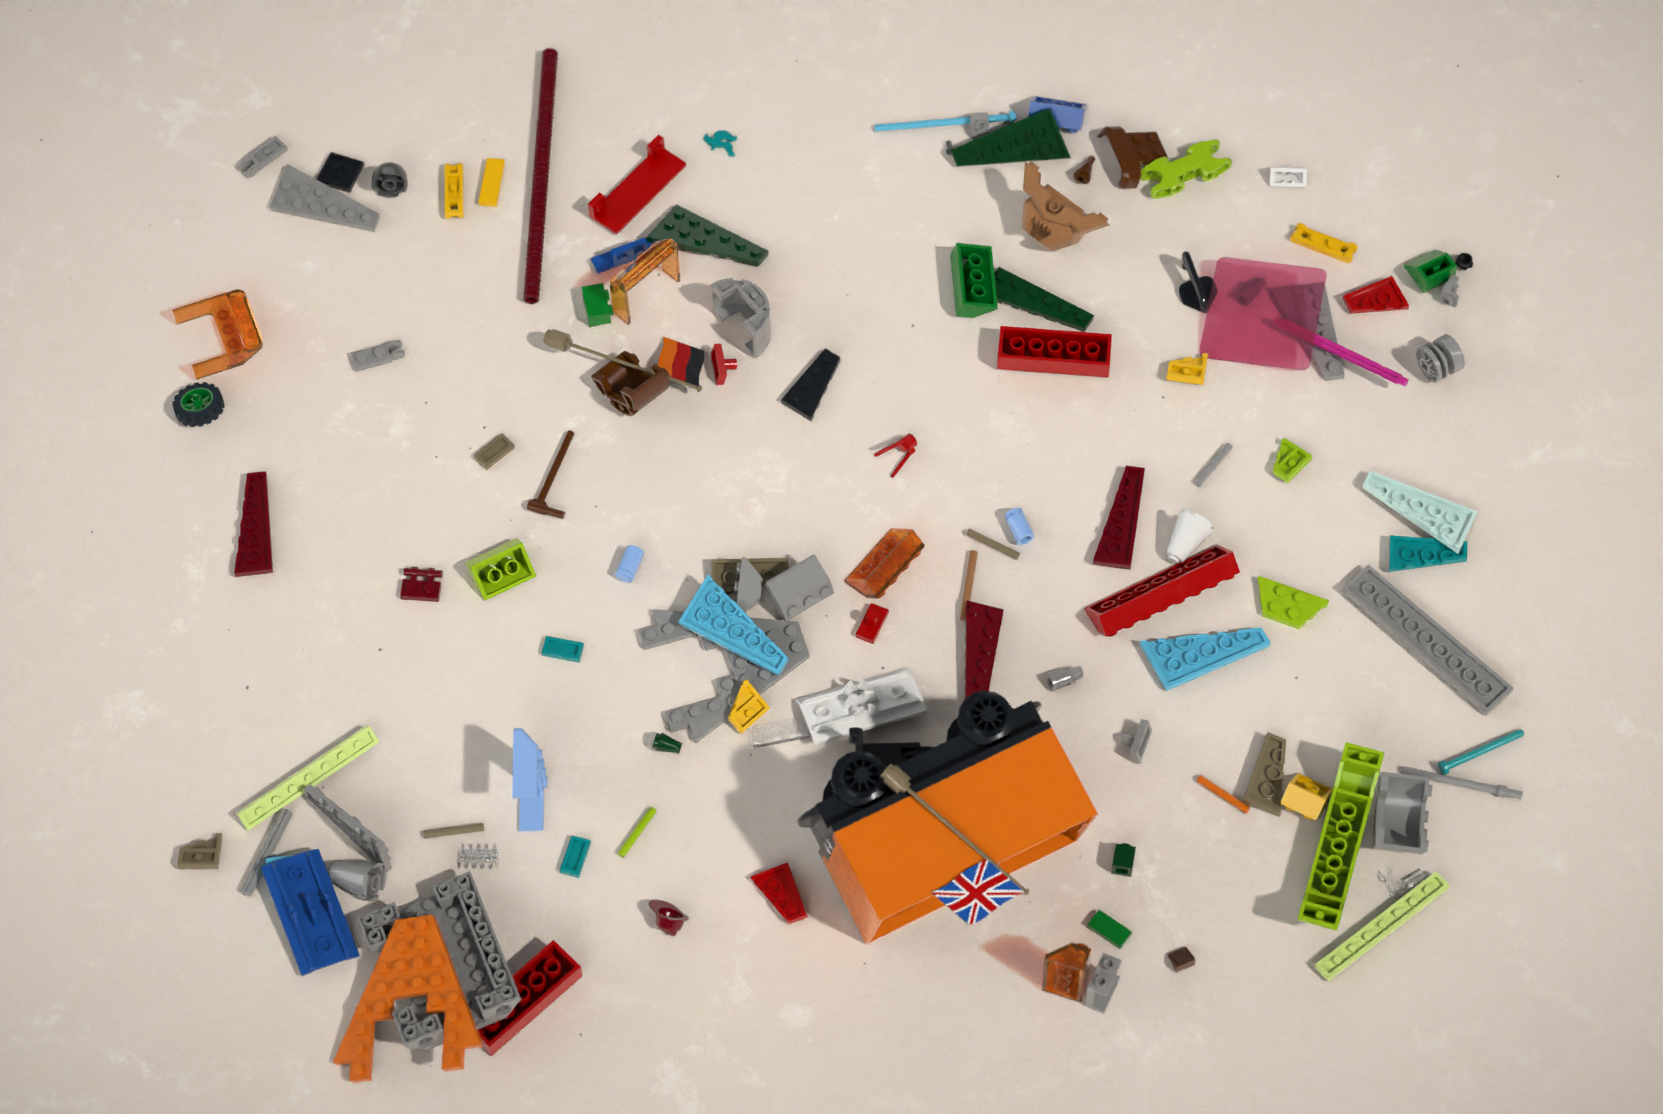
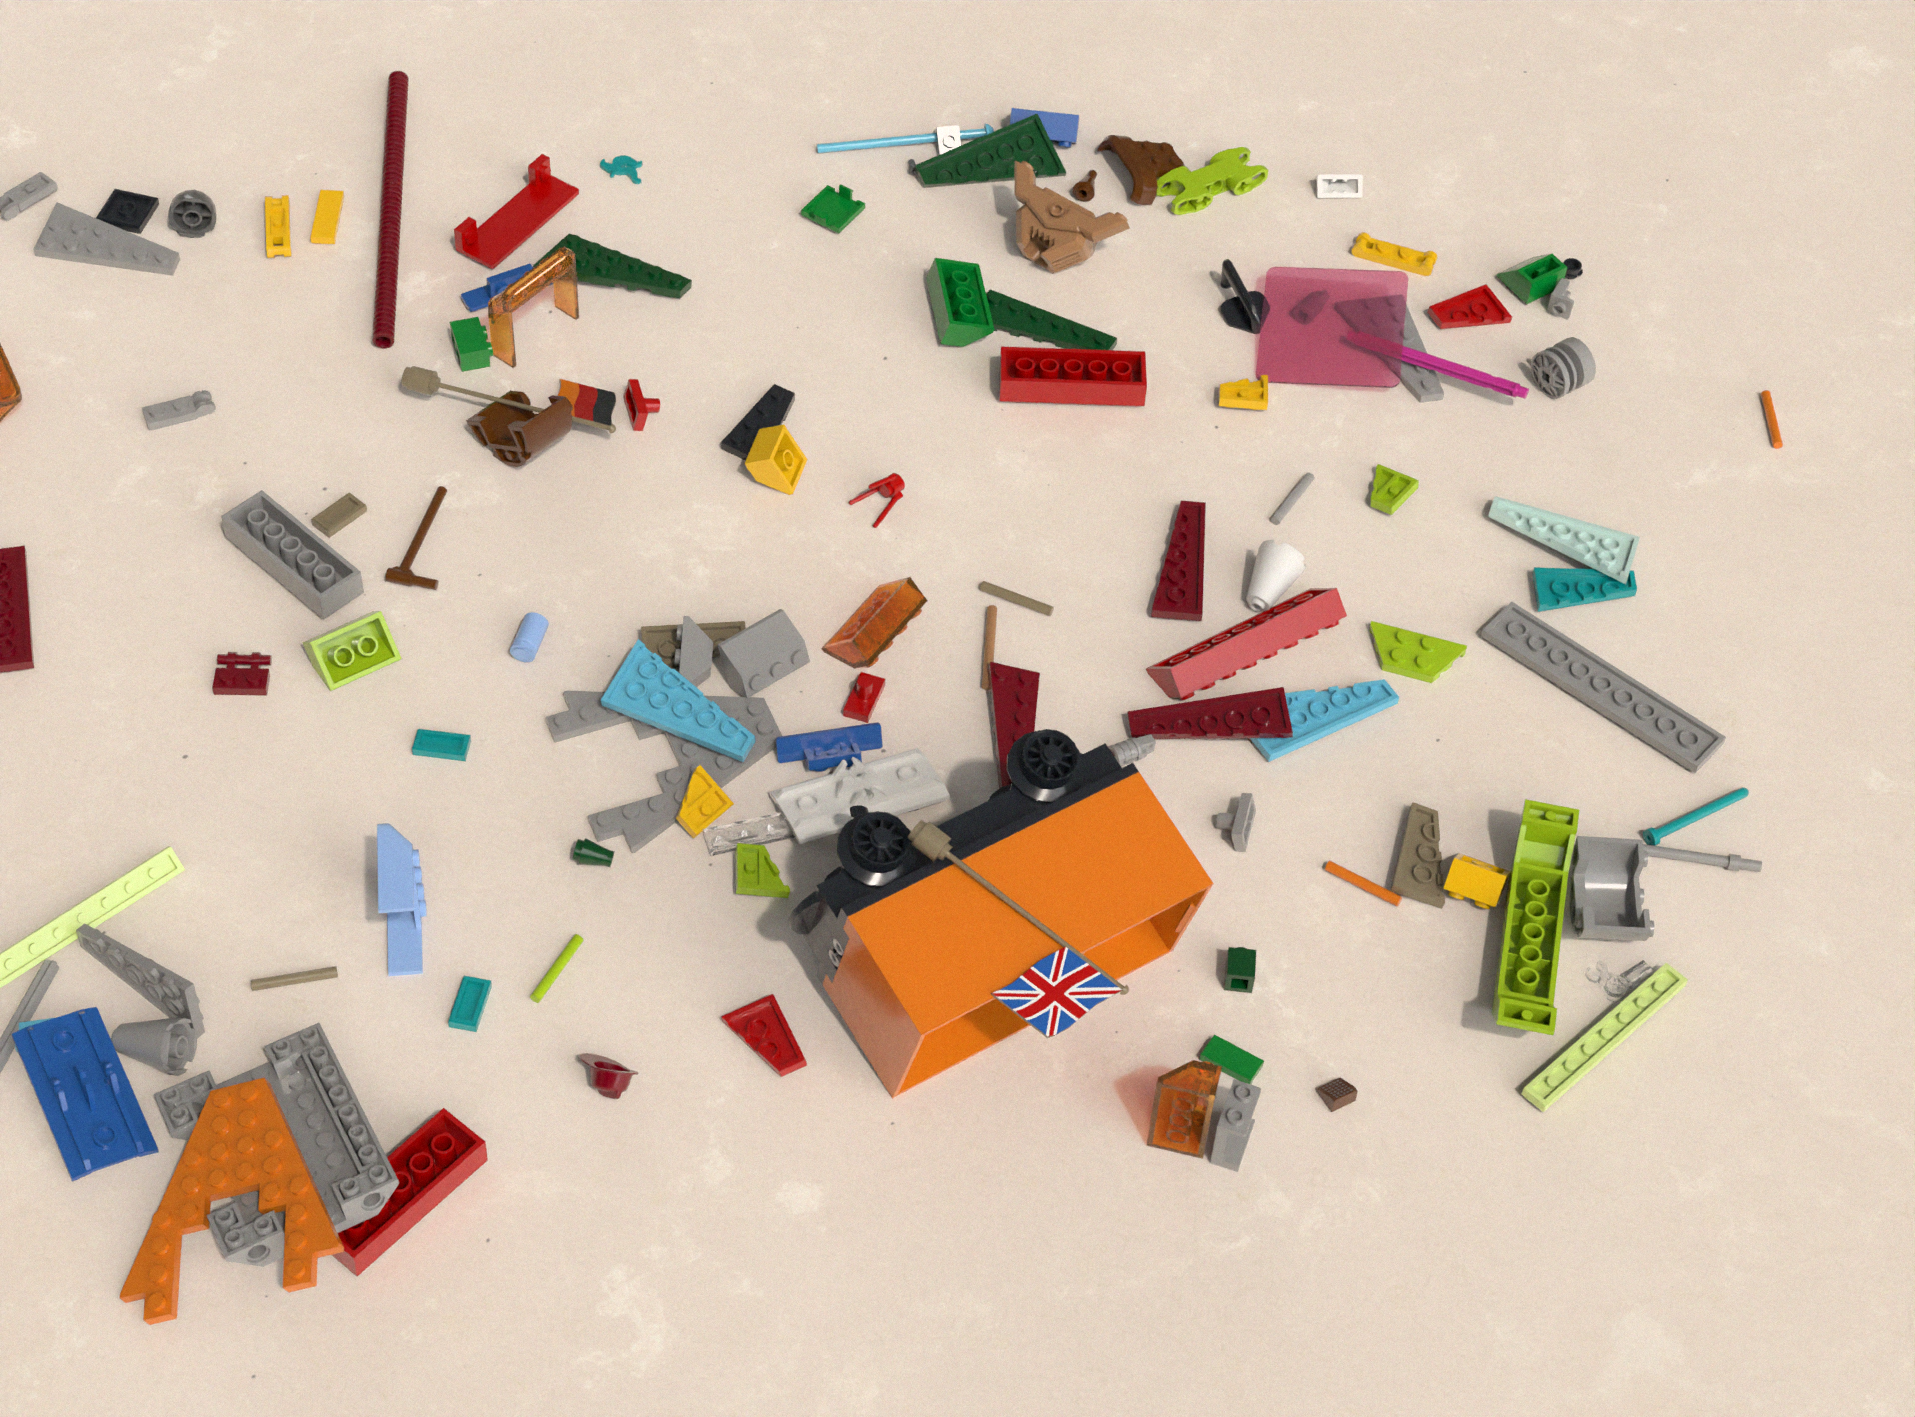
camera: 10 degrees left, 10 degrees down
clear piece [457,843,499,869] -> none
light grey cylinder [710,278,771,358] -> none
light blue piece [1005,508,1034,545] -> none
none -> light grey brick [221,490,364,619]
none -> lime wing [735,843,790,898]
none -> yellow slope [744,425,808,495]
none -> blue bracket [776,722,883,771]
none -> green piece [801,184,865,233]
none -> dark red wing [1127,687,1293,739]
none -> orange bar [1761,390,1783,449]

